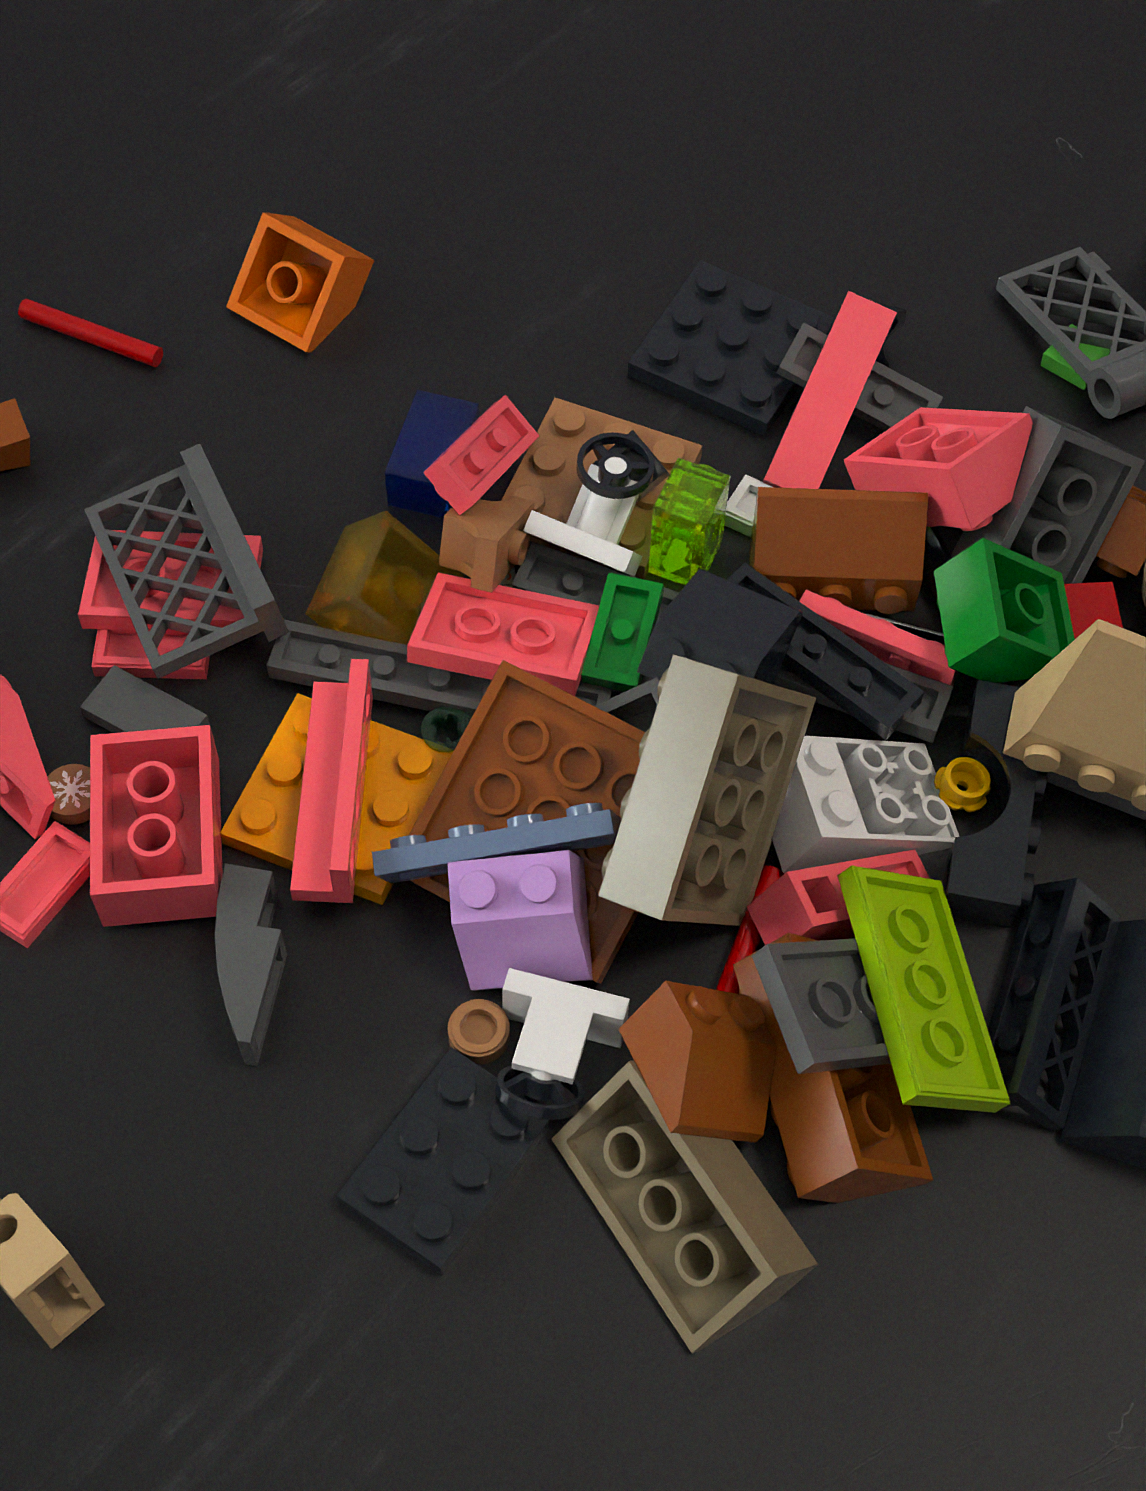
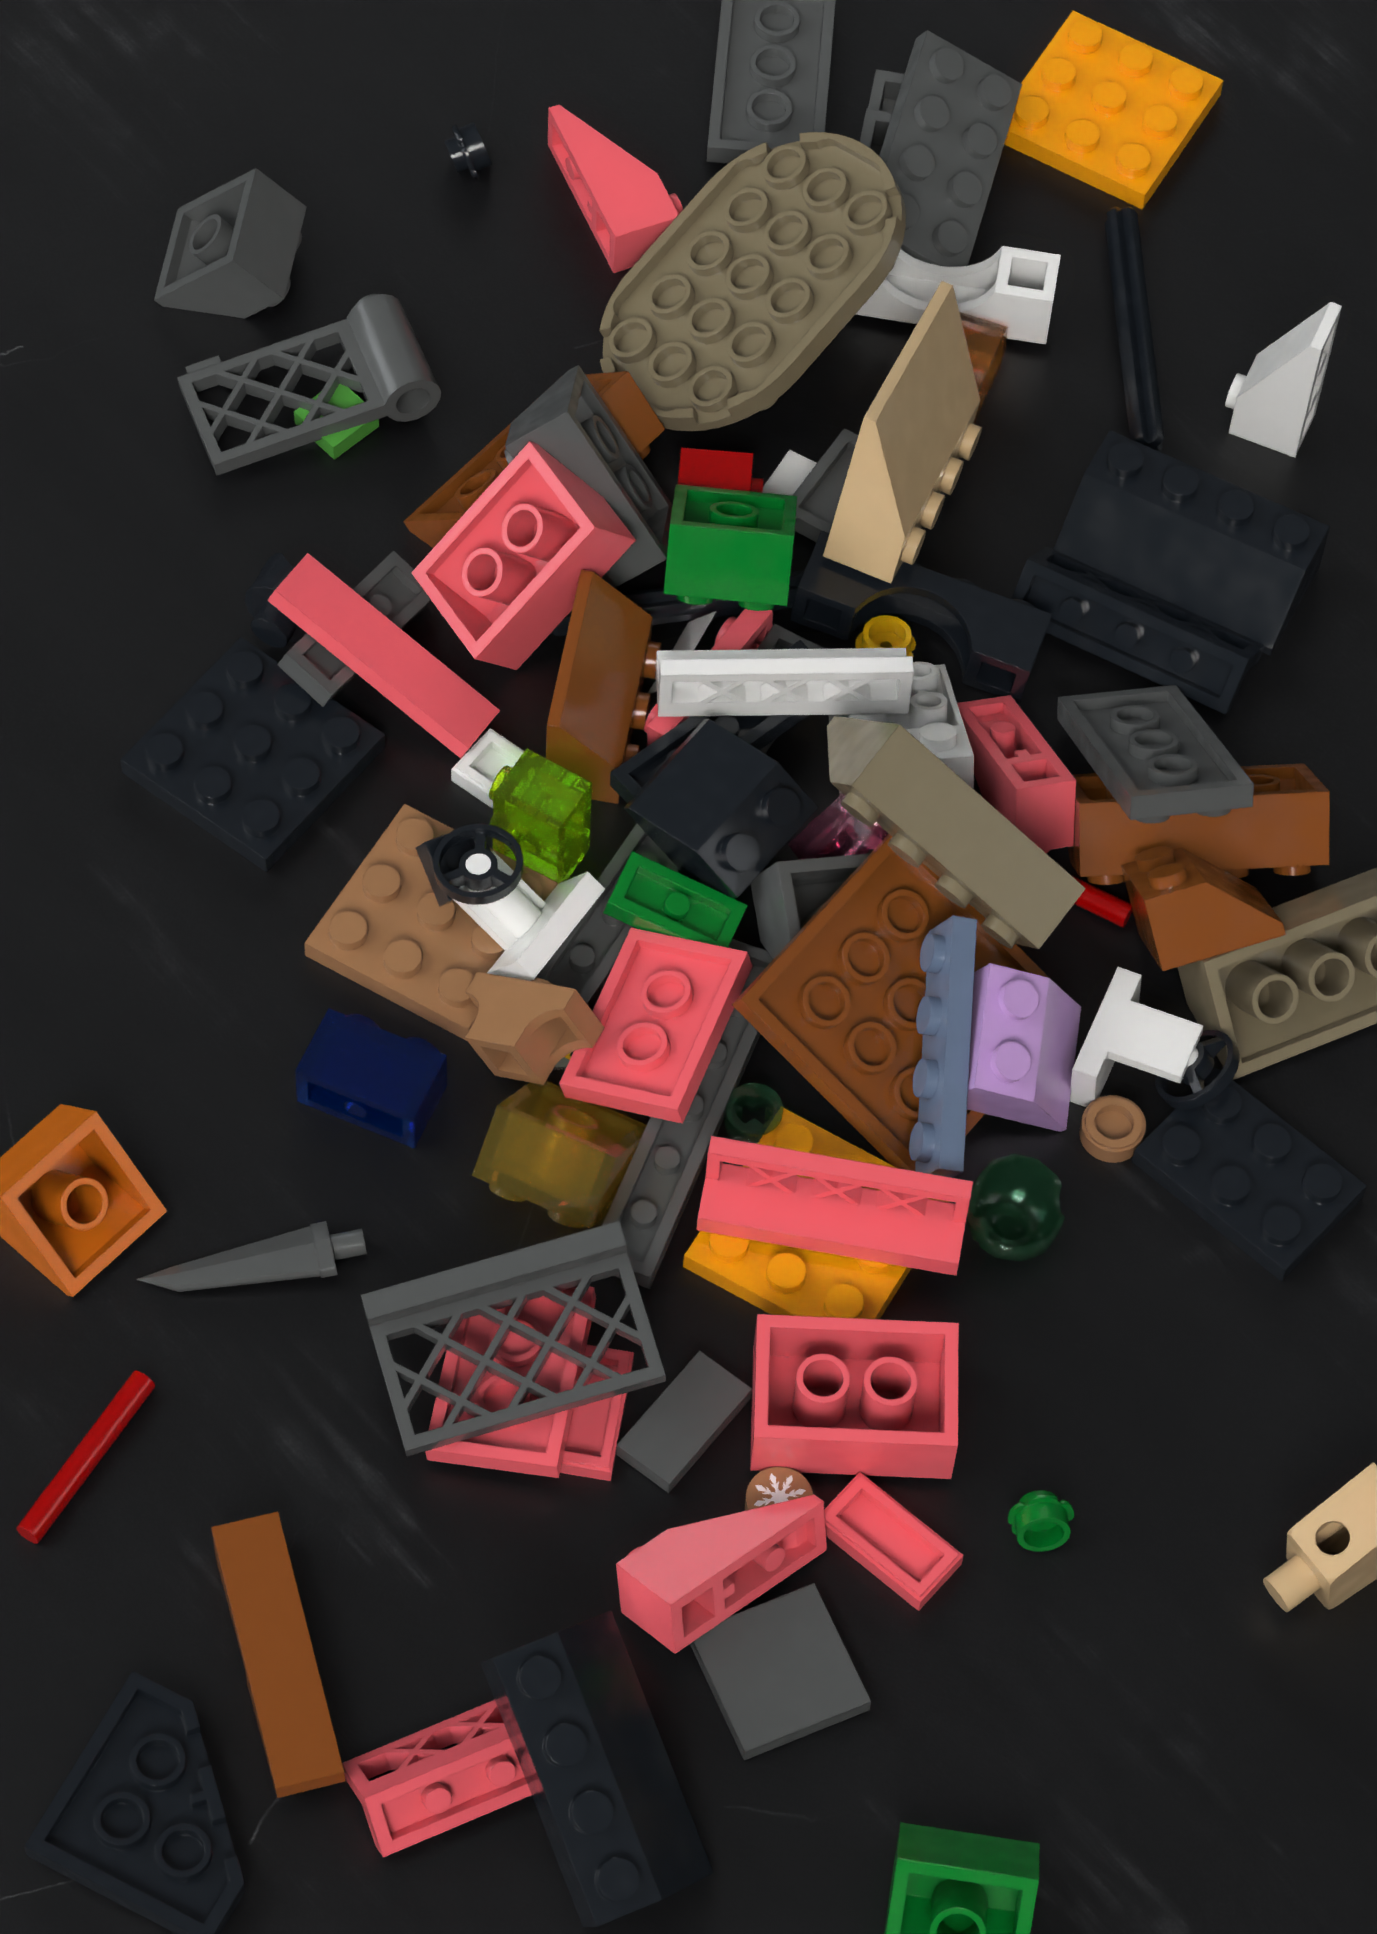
camera: 85 degrees left, 0 degrees up
dark grey slope [215,863,287,1066] -> none
coral plate [423,395,540,515] -> none
lime tile [838,865,1010,1113] -> none
none -> dark grey bar [136,1221,367,1292]
none -> white fence [656,648,914,717]
none -> clear green hair [966,1153,1065,1262]
none -> green plate [1007,1490,1074,1552]

